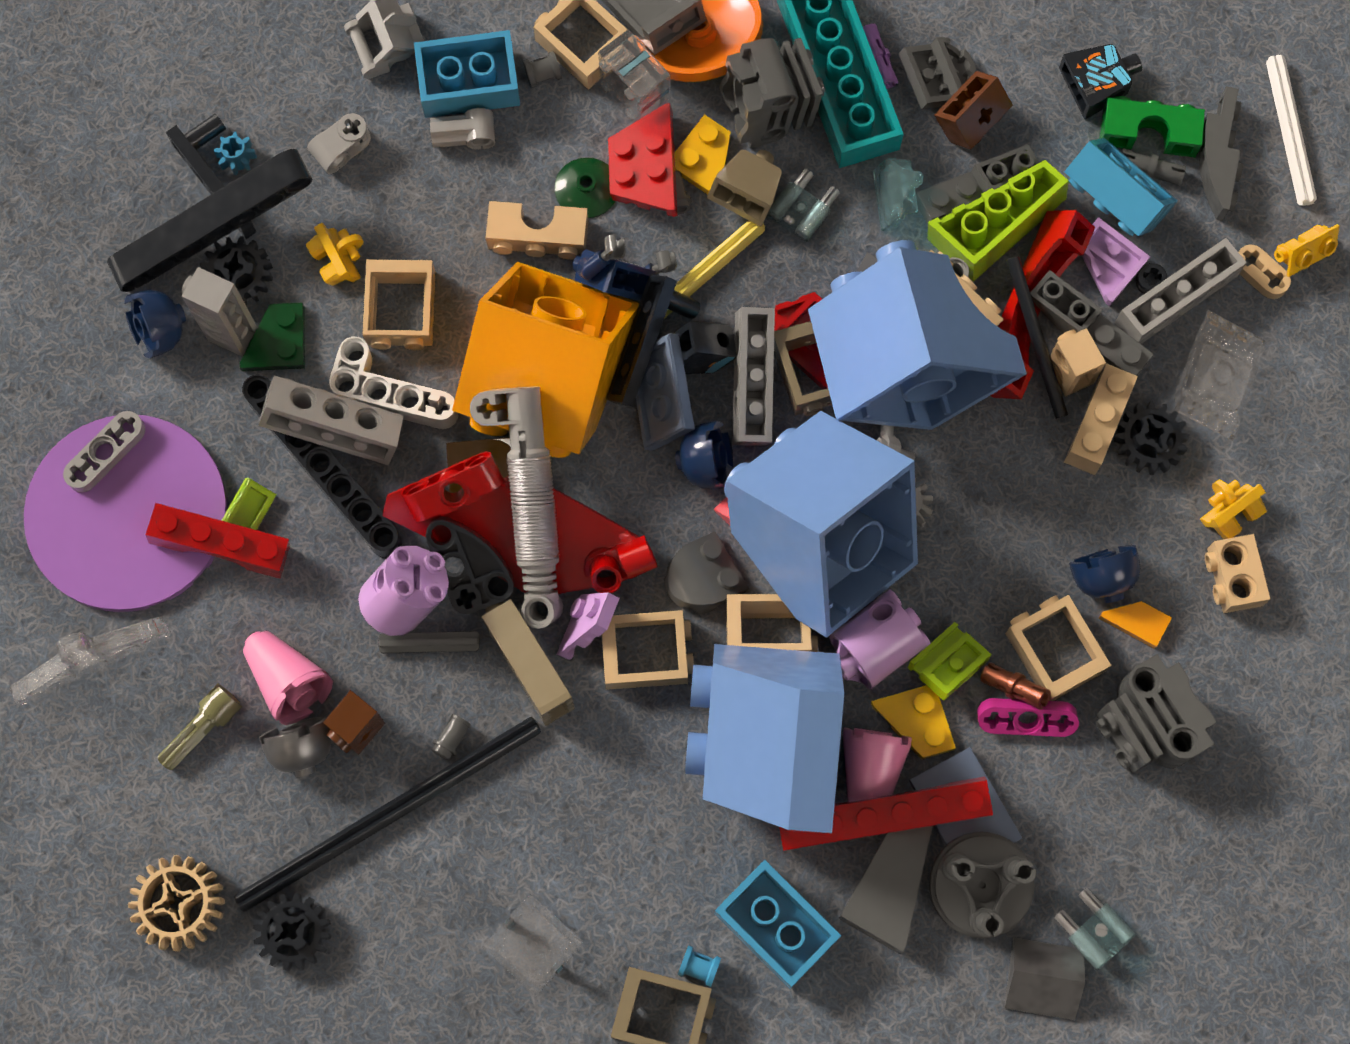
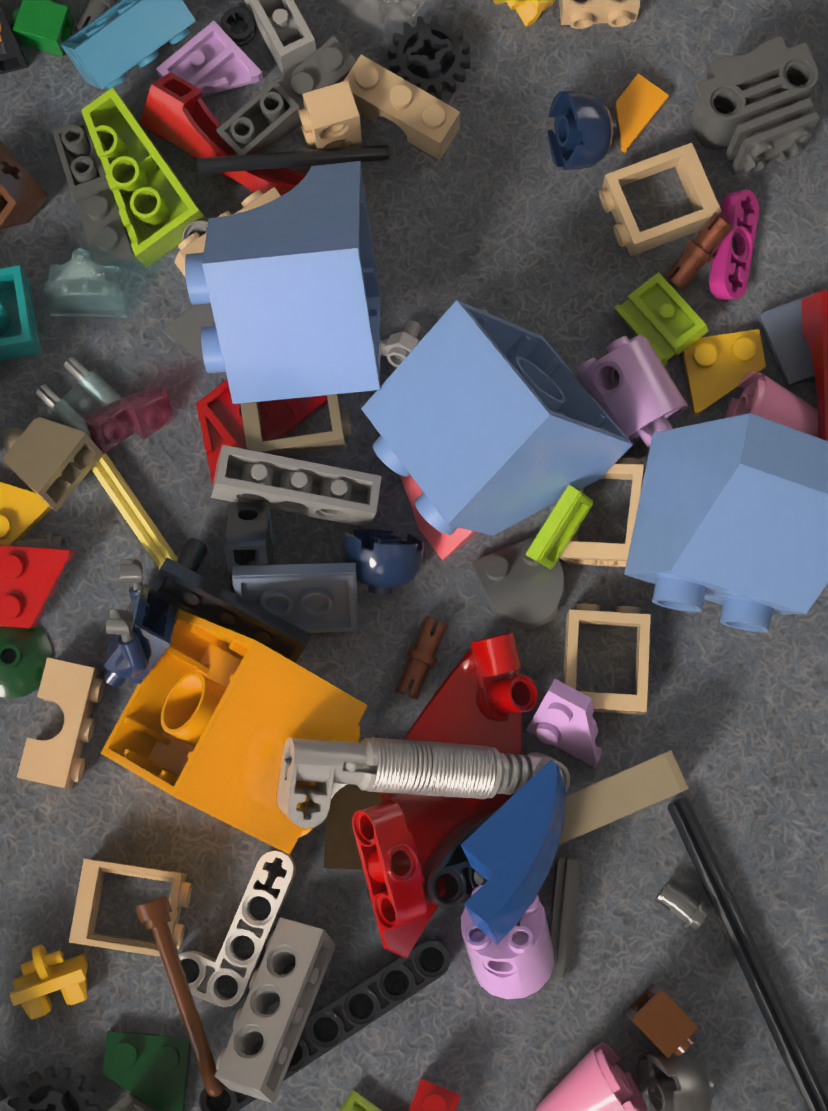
camera: 80 degrees left, 5 degrees up
none -> clear pink slope [85,387,174,454]
none -> reddish brown piece [135,895,223,1097]
none -> copper pin [394,616,448,700]
none -> blue slope [461,760,566,945]
none -> lime tile [525,485,593,570]

